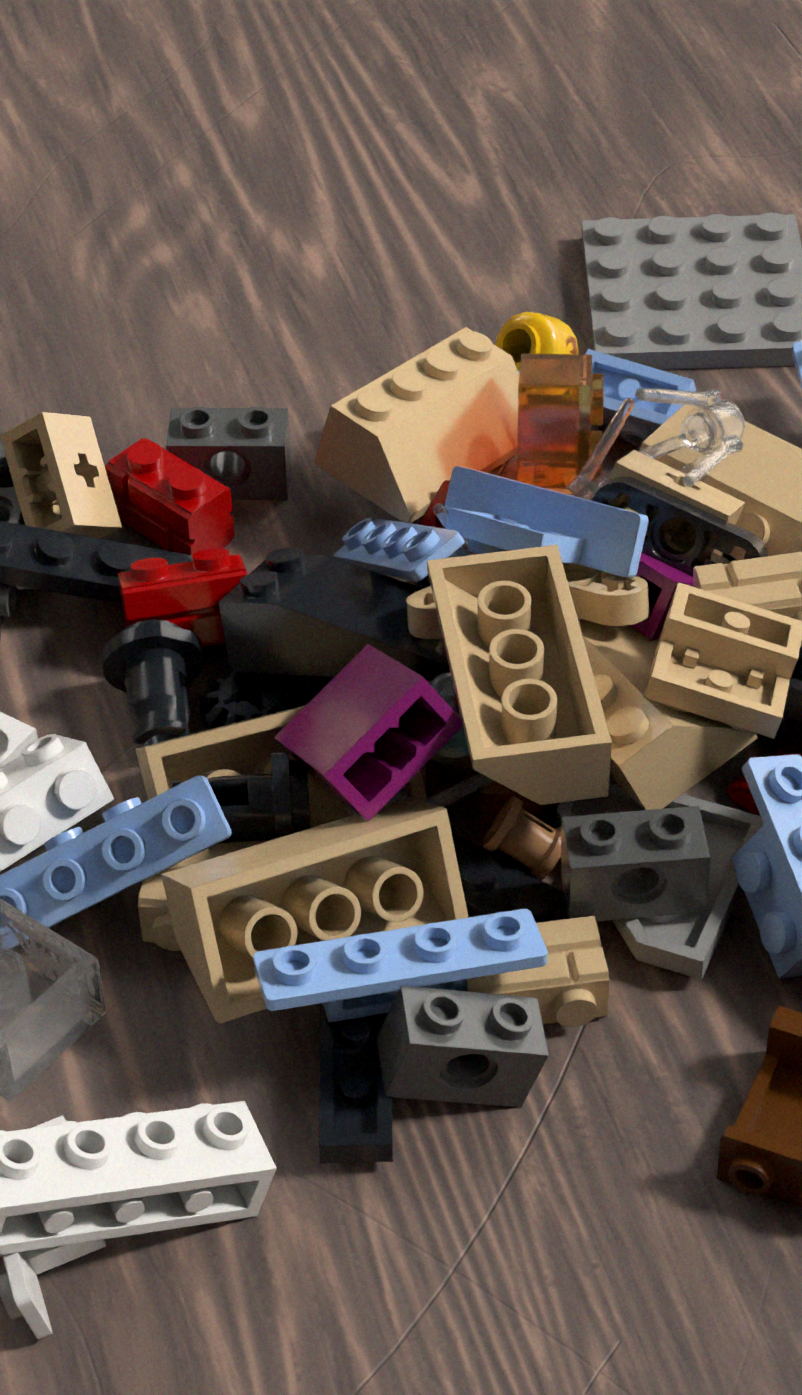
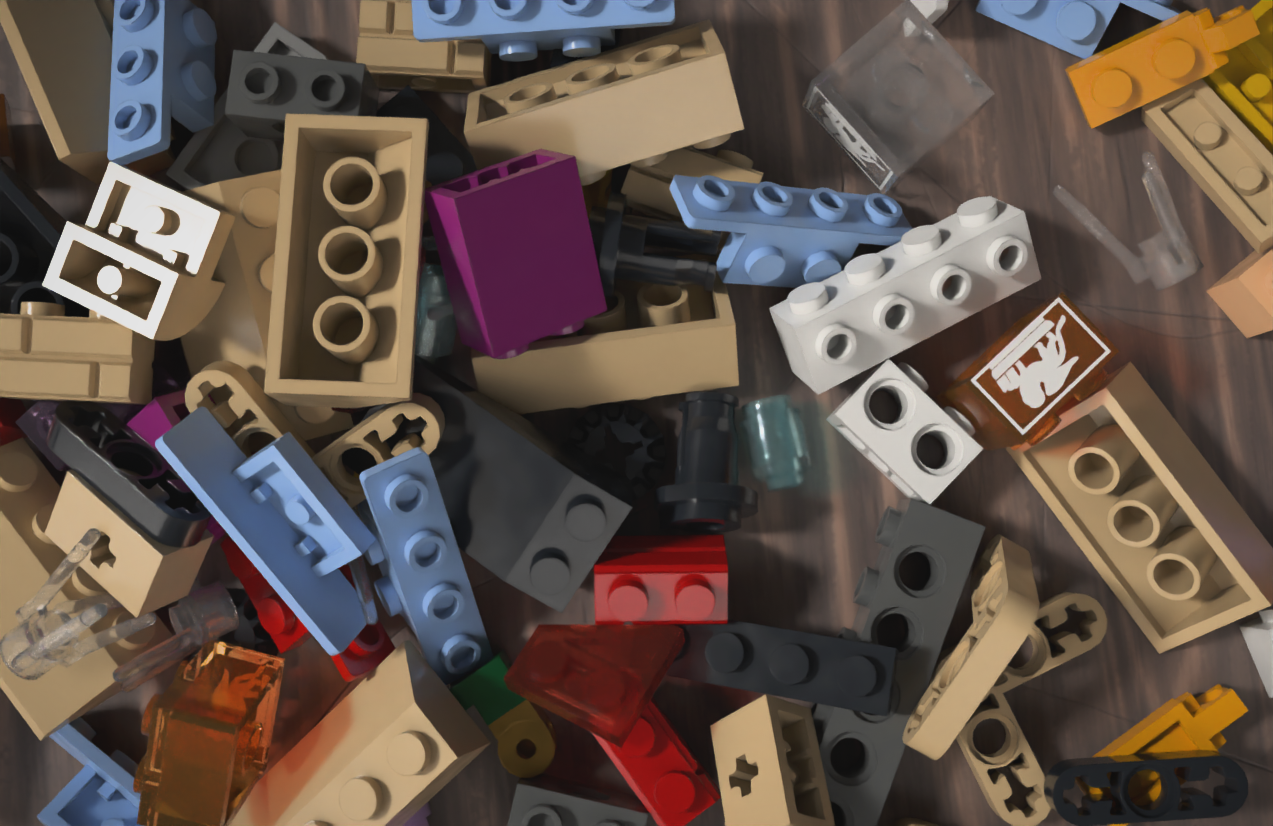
camera: 170 degrees left, 40 degrees up
none -> leg [448,649,557,778]
none -> clear red wing [503,624,685,748]
none -> clear light blue brick [739,395,815,492]

